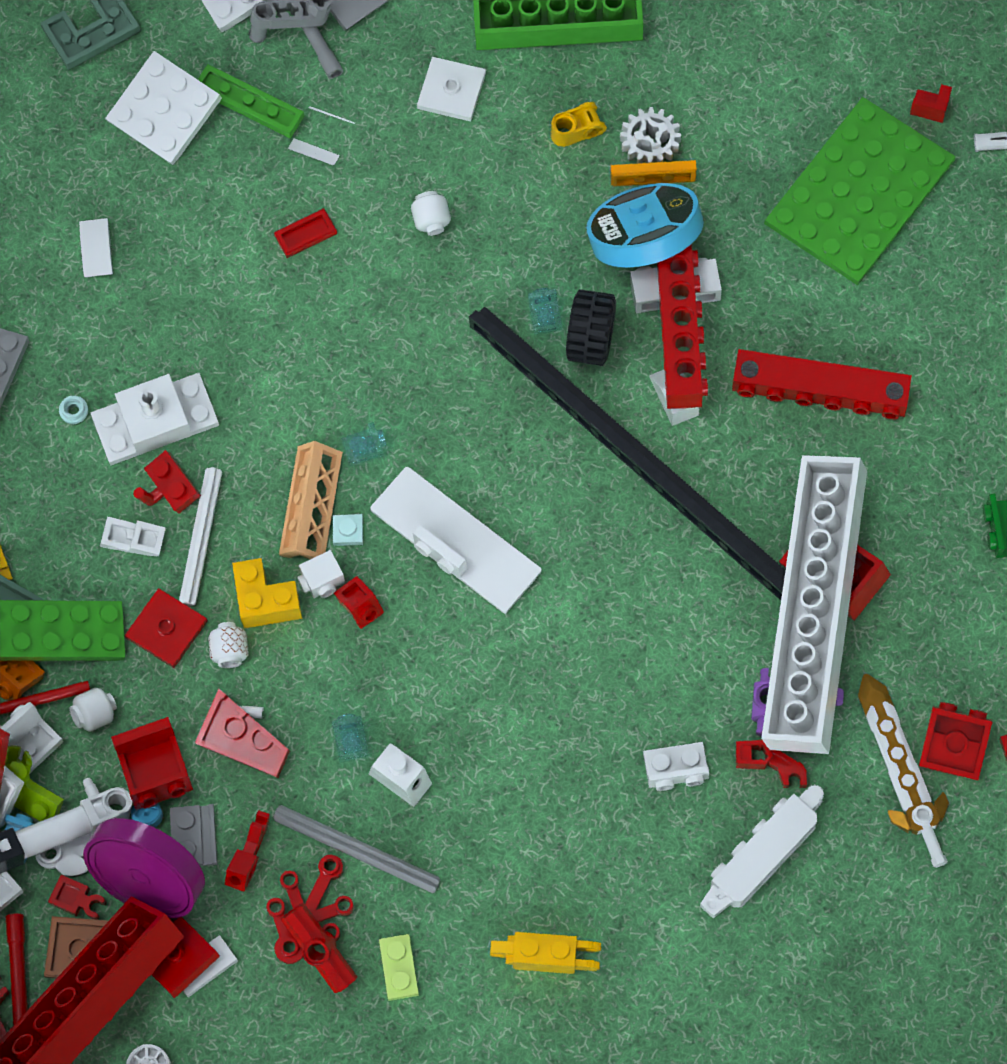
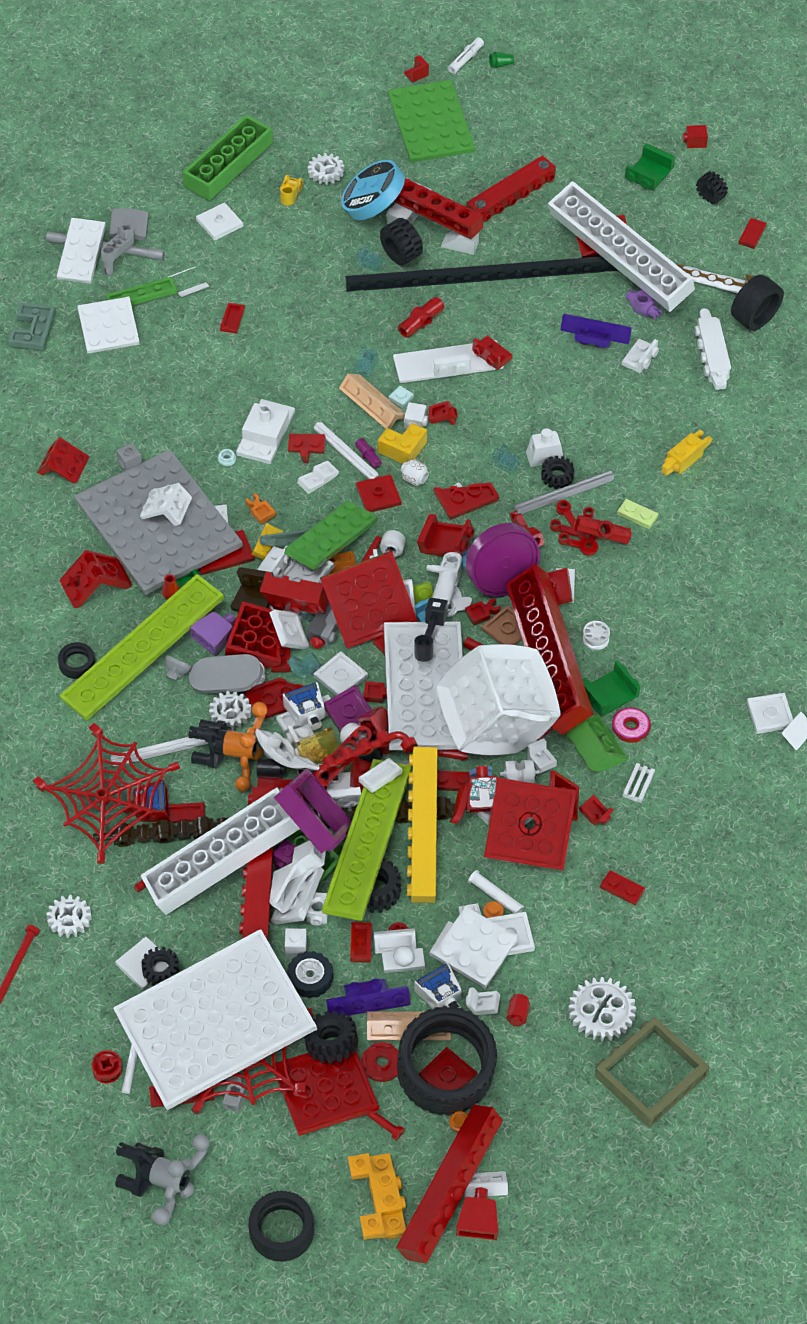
camera: 55 degrees left, 15 degrees down
white slope [79,218,113,278] -> none
white head [411,191,451,236] -> none
light orange tile [611,160,697,187] -> none
red piece [735,740,807,788] -> none
red plate [919,702,993,780] -> none
none -> orange plate [246,493,276,524]
none -> magenta axle [355,438,381,468]
none -> red piece [398,297,444,338]
none -> red bracket [472,335,513,370]
none -> black tyre [541,456,574,489]
none -> dark purple bracket [560,314,632,348]
none -> black tyre [731,274,784,331]

